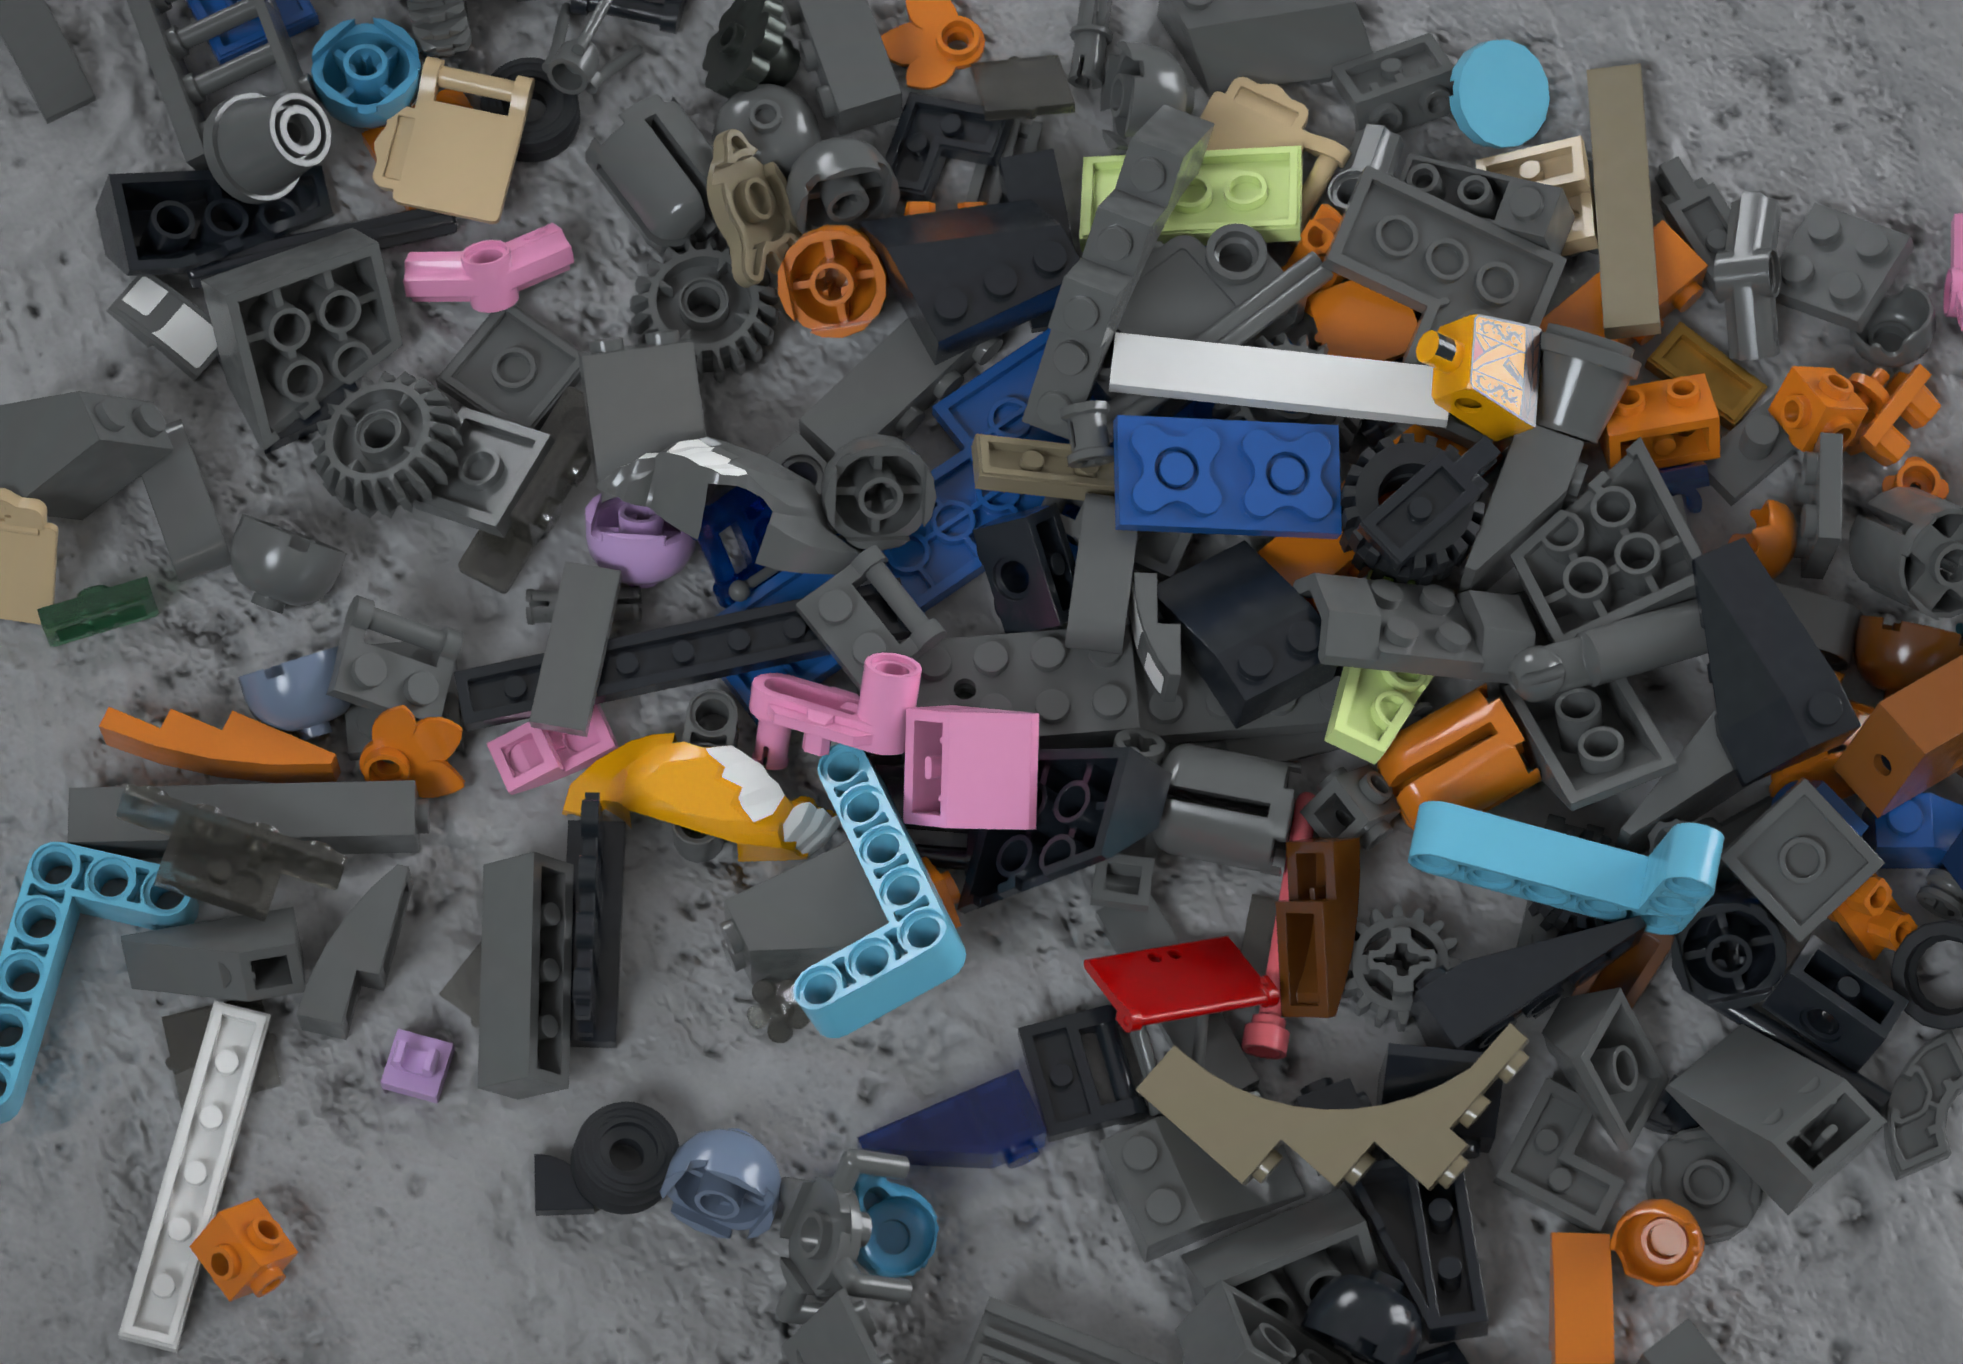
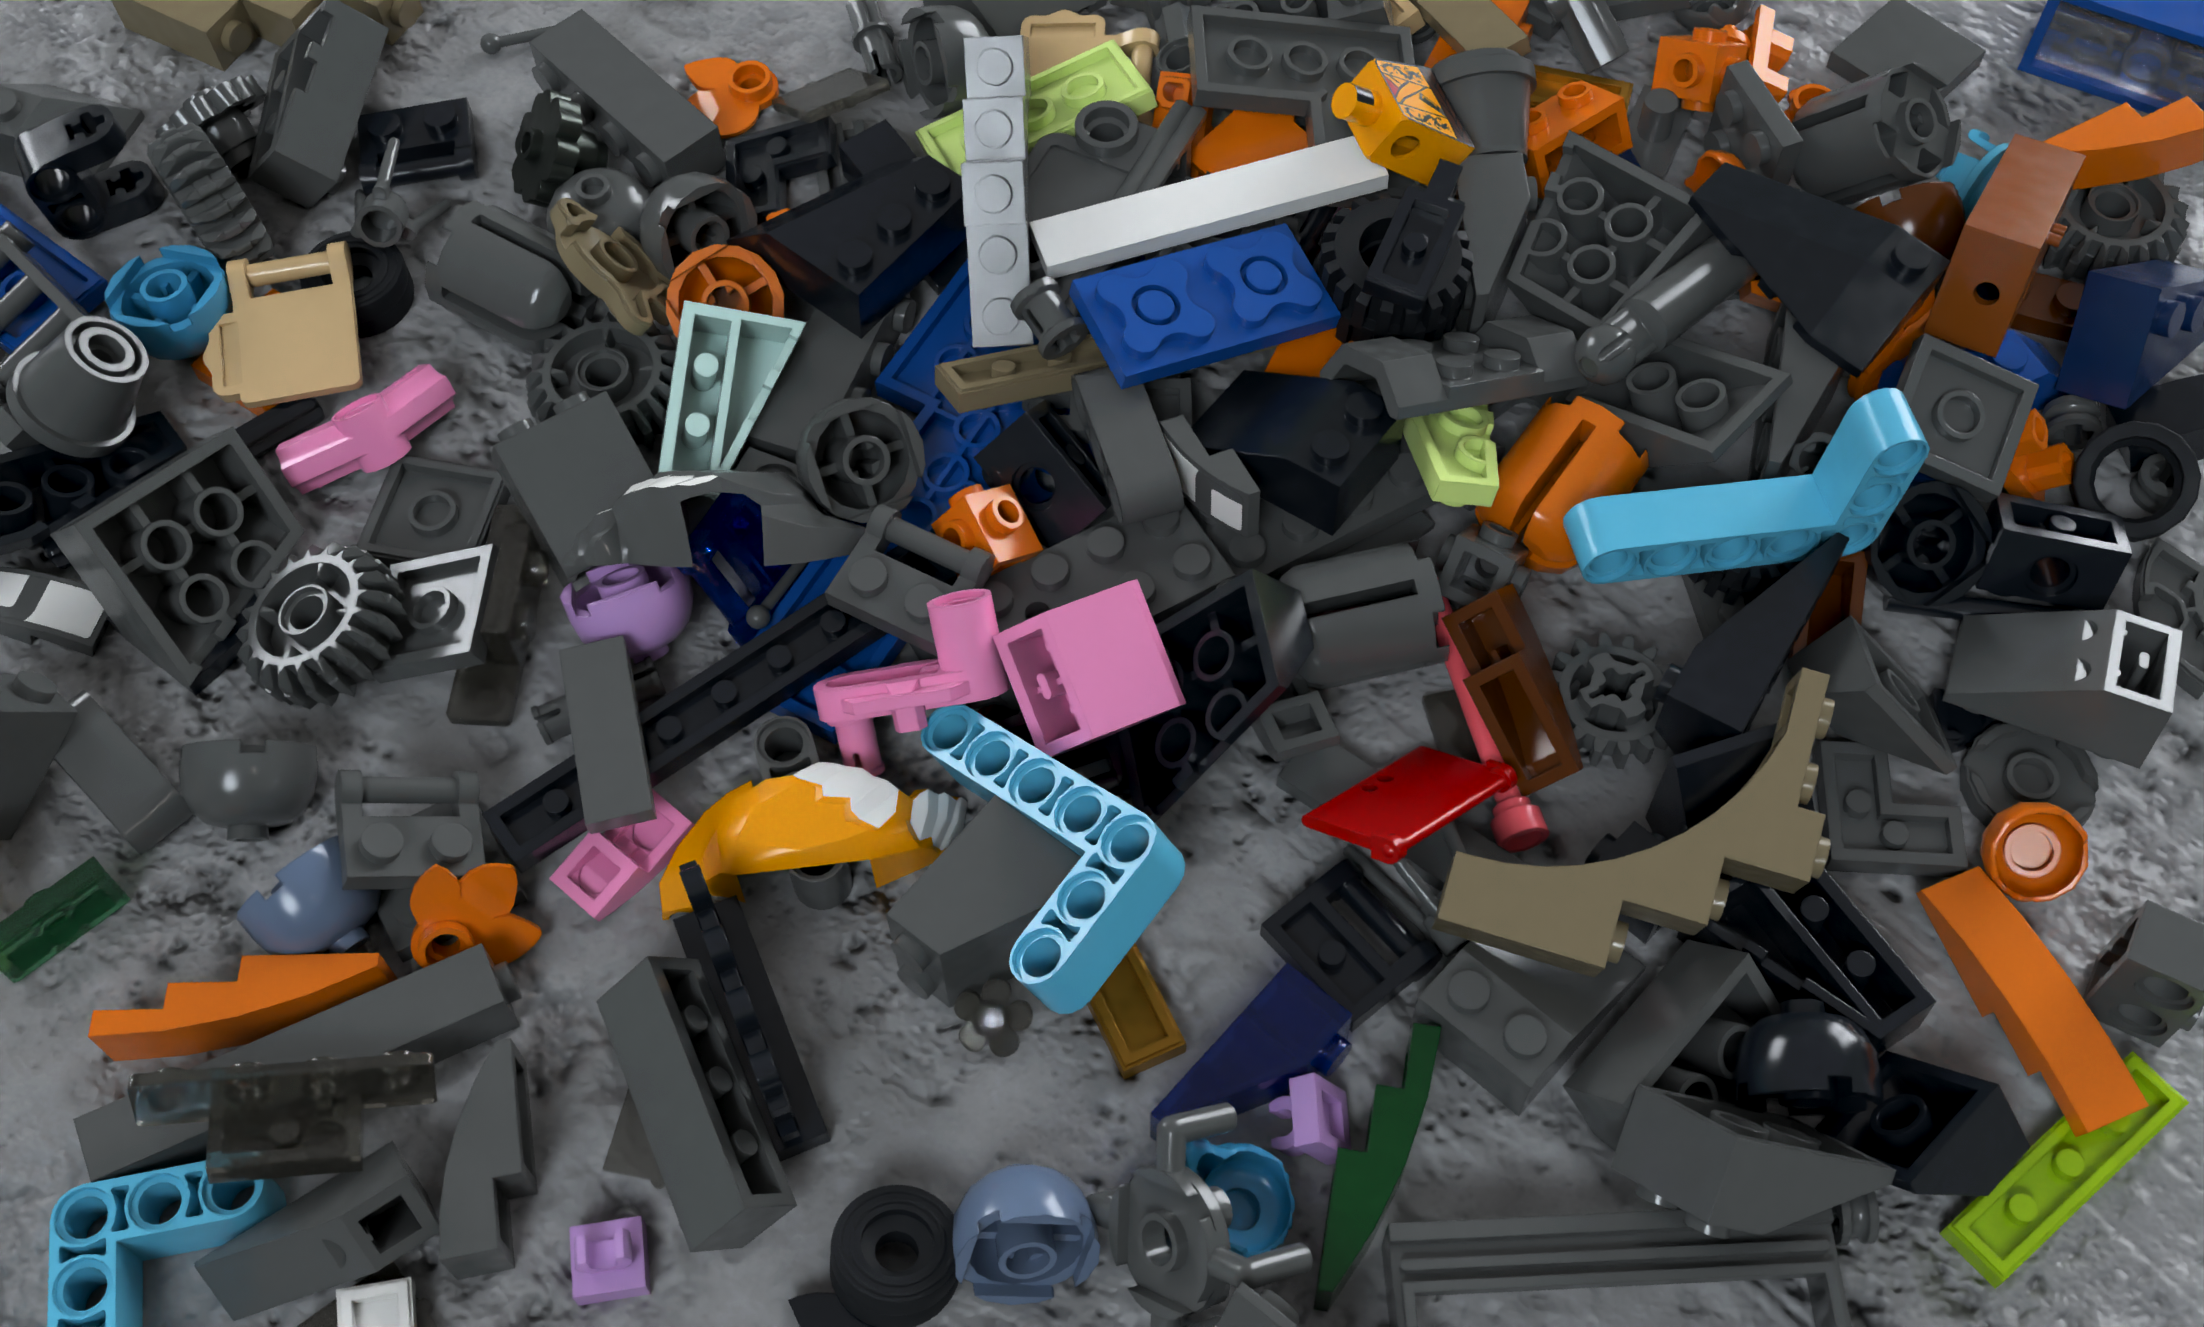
camera: 20 degrees left, 10 degrees down
none -> light aqua wedge [657,300,806,493]
none -> orange brick [931,484,1044,577]
none -> pearl gold tile [1087,943,1186,1080]
none -> lavender tile [1269,1073,1351,1165]
none -> dark green slope [1313,1023,1441,1312]

